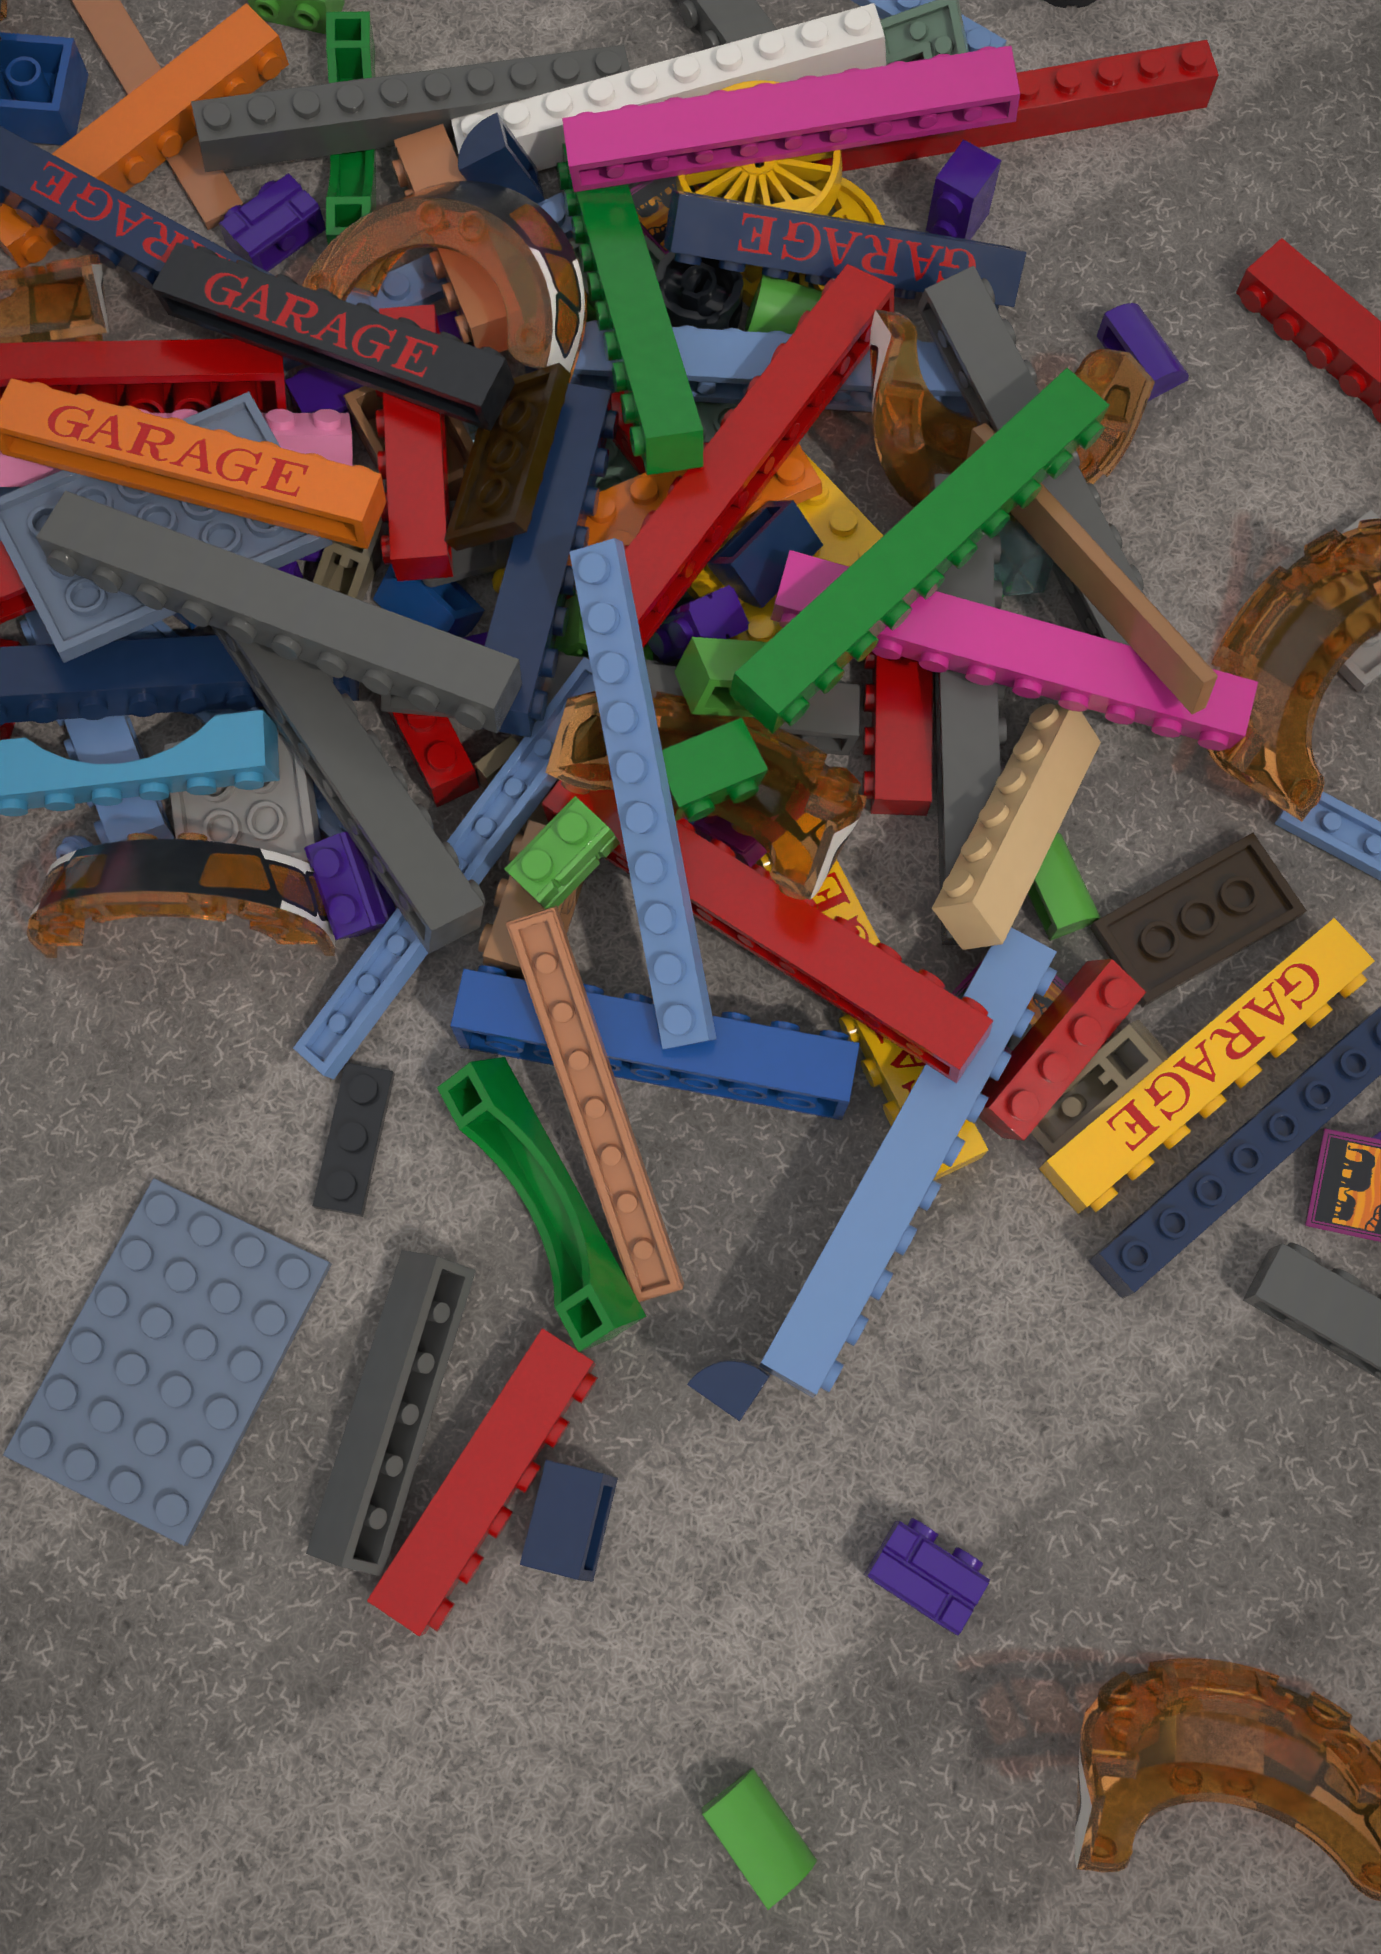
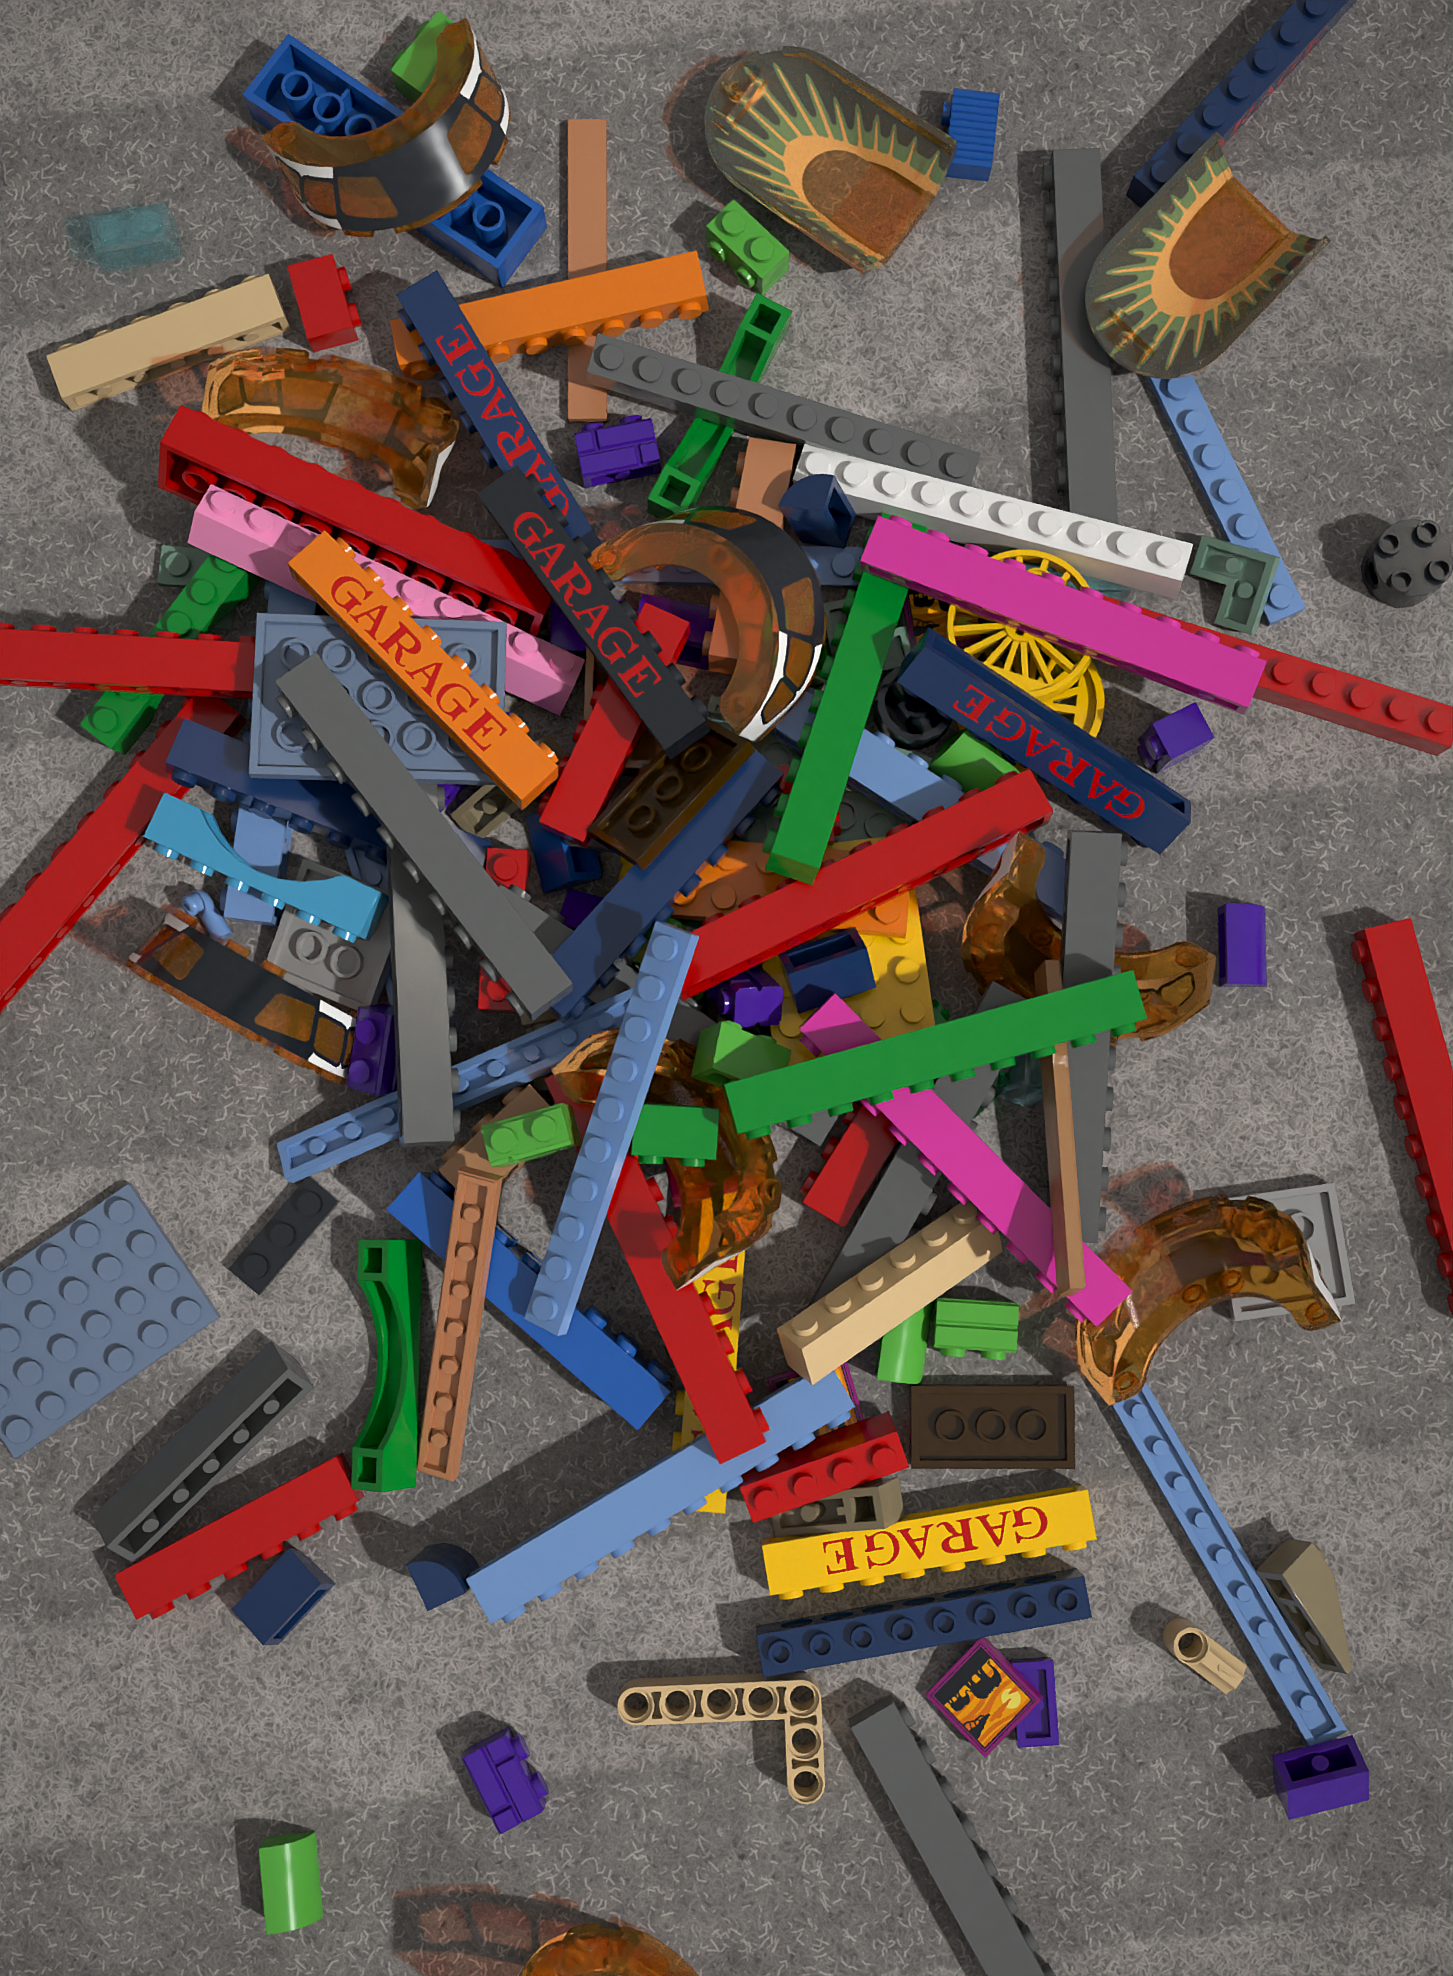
camera: 30 degrees right, 10 degrees up
none -> tan beam [617,1672,825,1804]
none -> bright green brick [931,1297,1019,1360]

